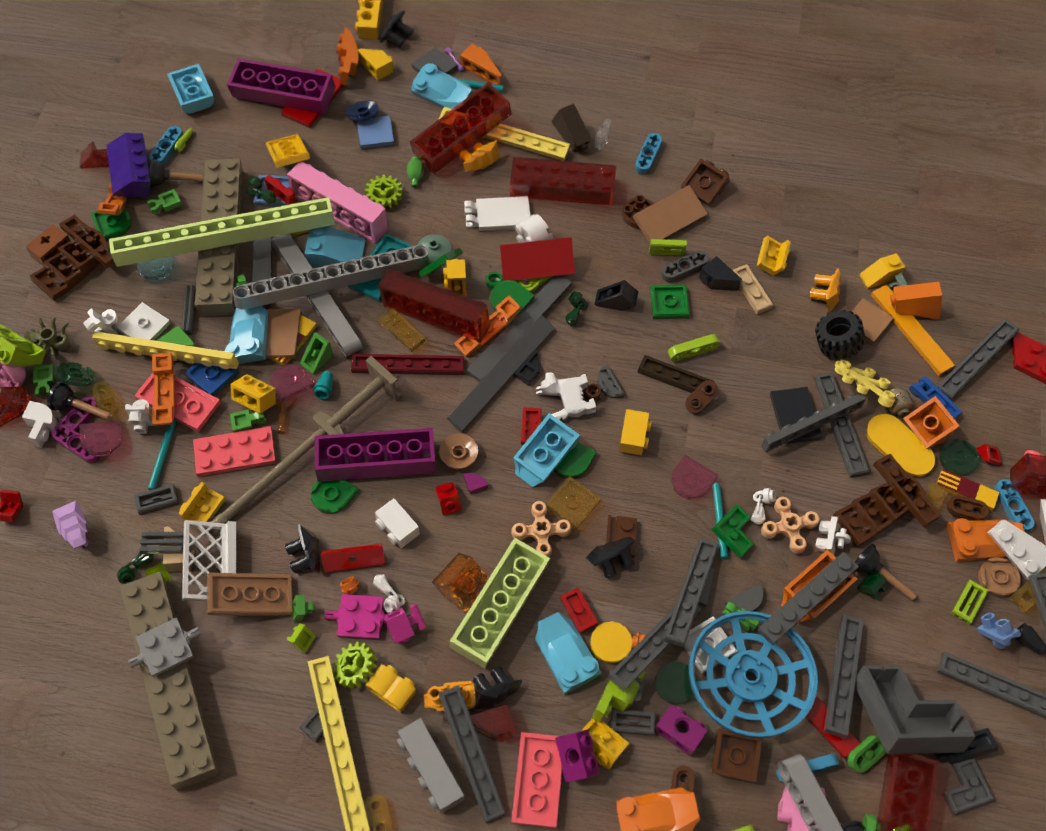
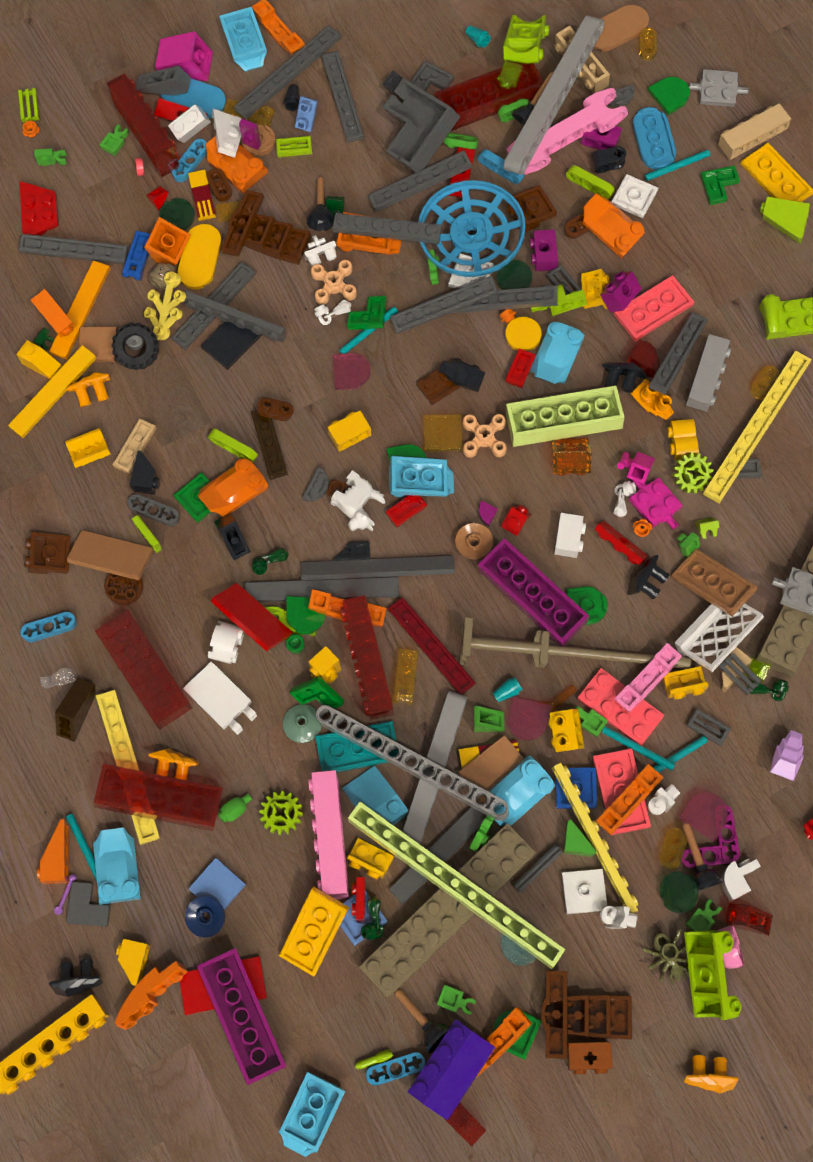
camera: 125 degrees left, 10 degrees up
dark grey tile [724,584,763,612] -> none
none -> yellow tile [8,345,97,438]
none -> orange slope [197,458,268,517]
none -> magenta plate [239,119,261,150]
none -> teal bar [602,726,676,771]
none -> bright pink slope [614,643,682,712]

